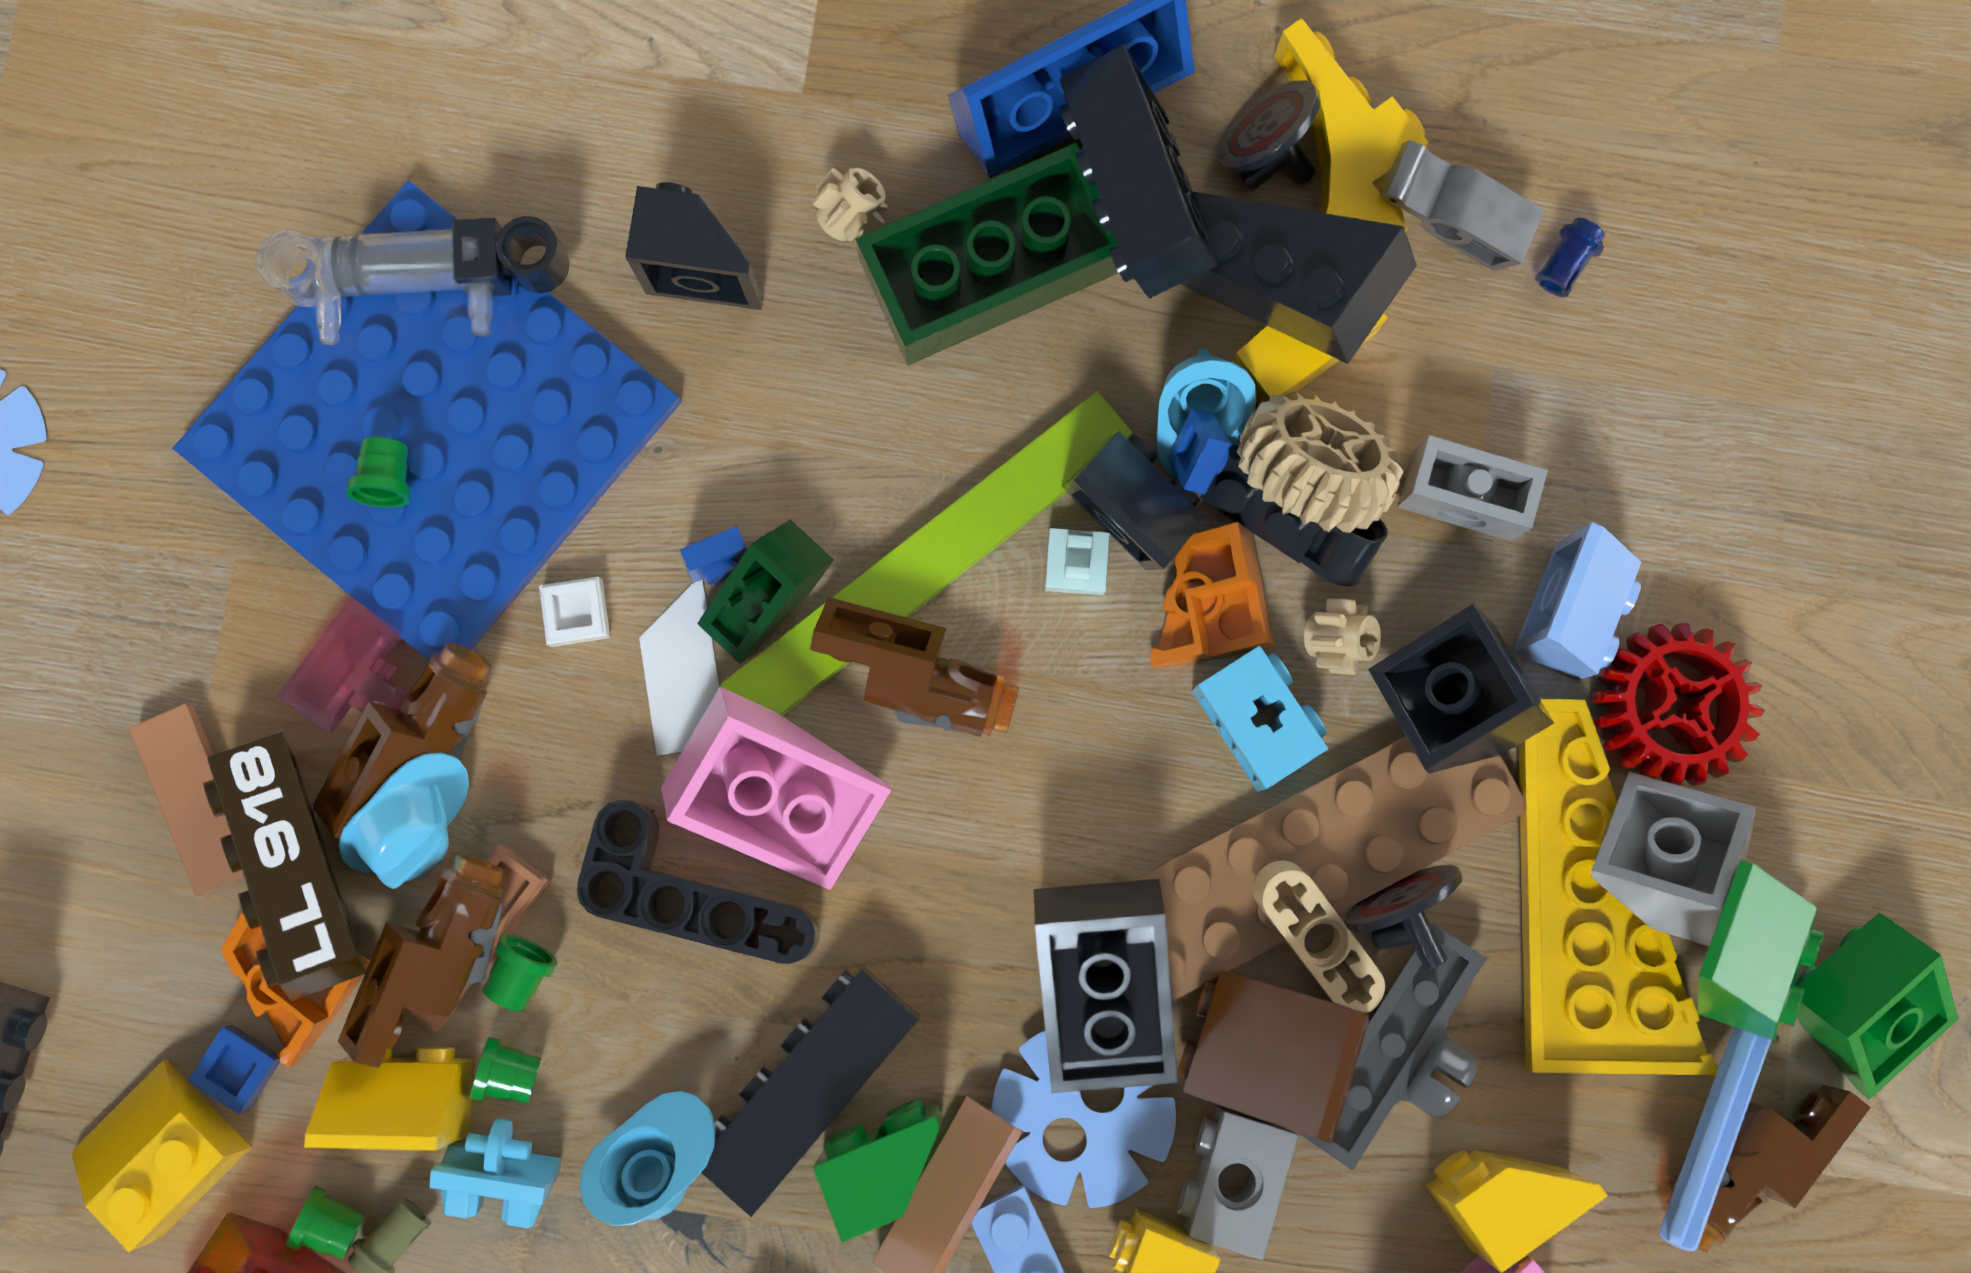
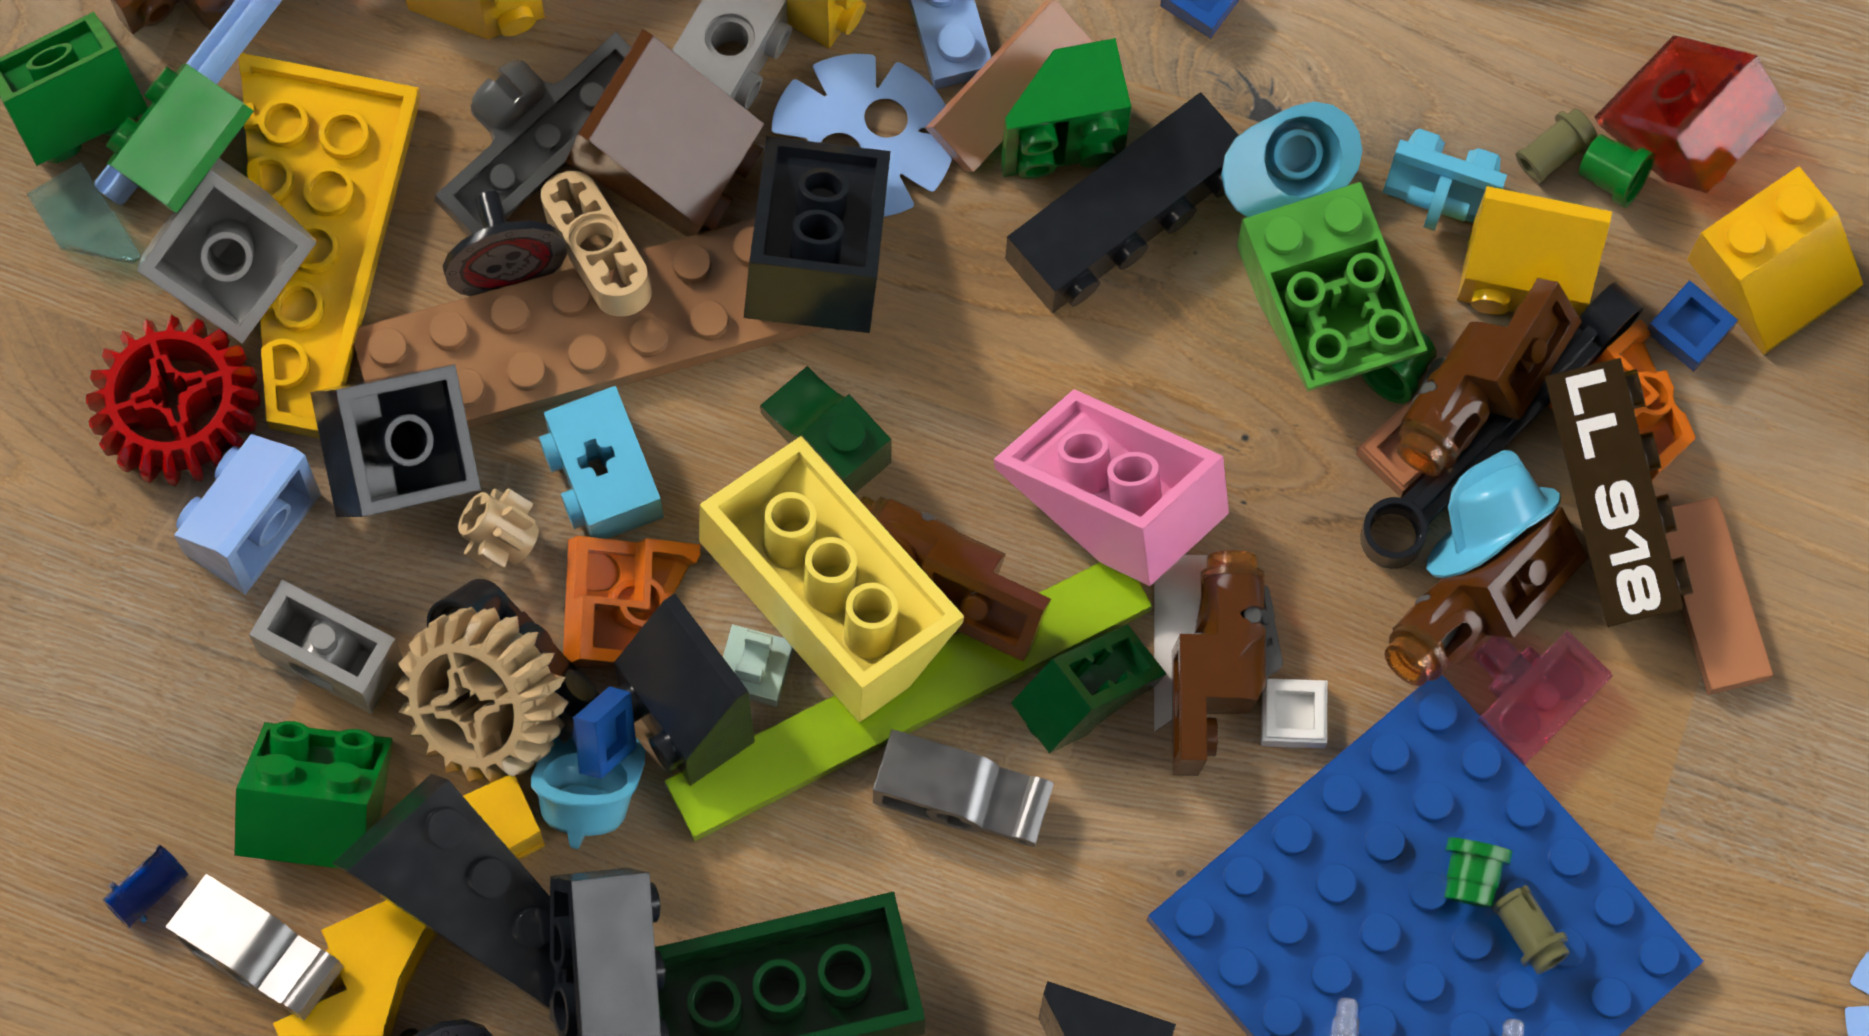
camera: 170 degrees left, 10 degrees down
green piece [470,1036,541,1104] -> none
black beam [577,800,820,964] -> none
blue plate [680,526,747,585] -> none
none -> clear light blue slope [27,162,141,264]
none -> green slope [234,721,392,869]
none -> light yellow slope [699,436,964,723]
none -> dark green arch [760,366,892,494]
none -> flat silver piece [873,729,1054,847]
none -> reddish brown plate [1172,550,1283,776]
none -> bright green slope [1237,182,1428,392]
none -> black piece [1360,282,1644,569]
none -> olive pin [1492,885,1570,974]

